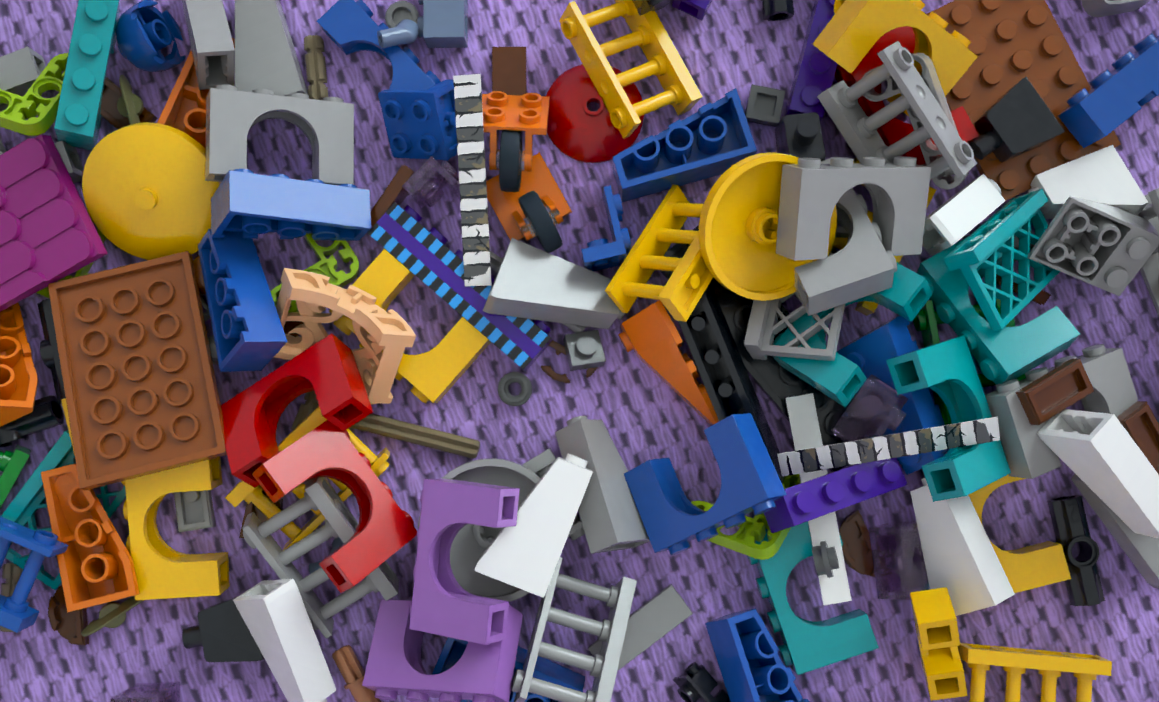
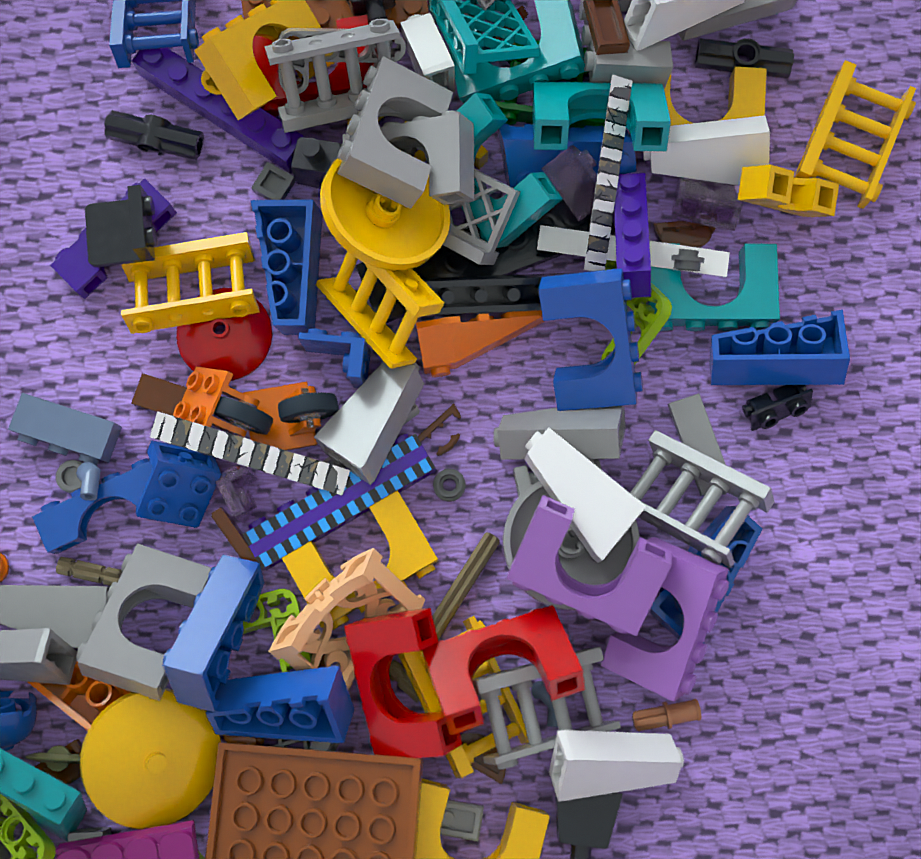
camera: 75 degrees left, 5 degrees down
dark grey plate [563,330,606,371] -> none

